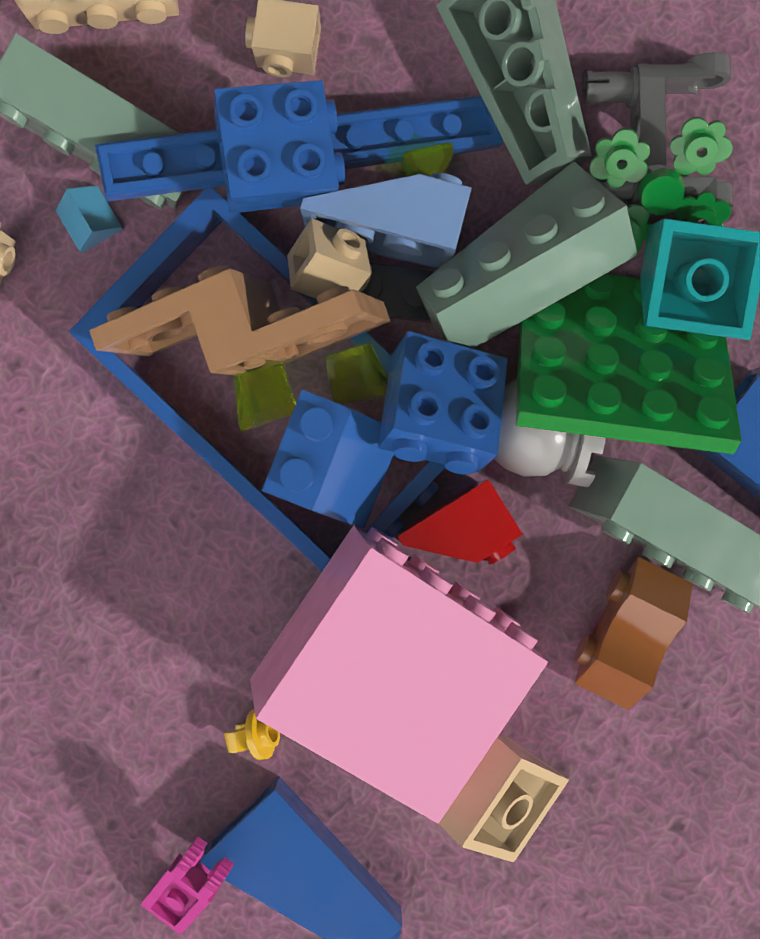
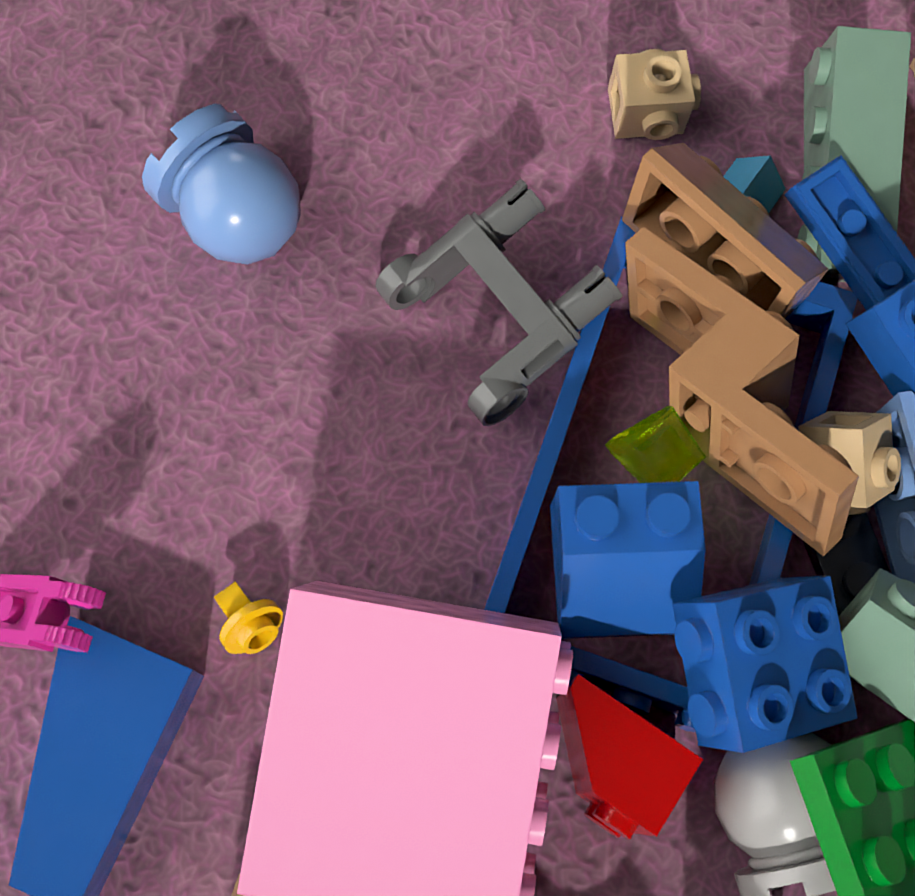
camera: 65 degrees right, 15 degrees down
clear neon green slope [324,344,388,405] -> none
none -> dark grey connector [375,178,623,426]
none -> medium nougat slope [622,143,829,318]

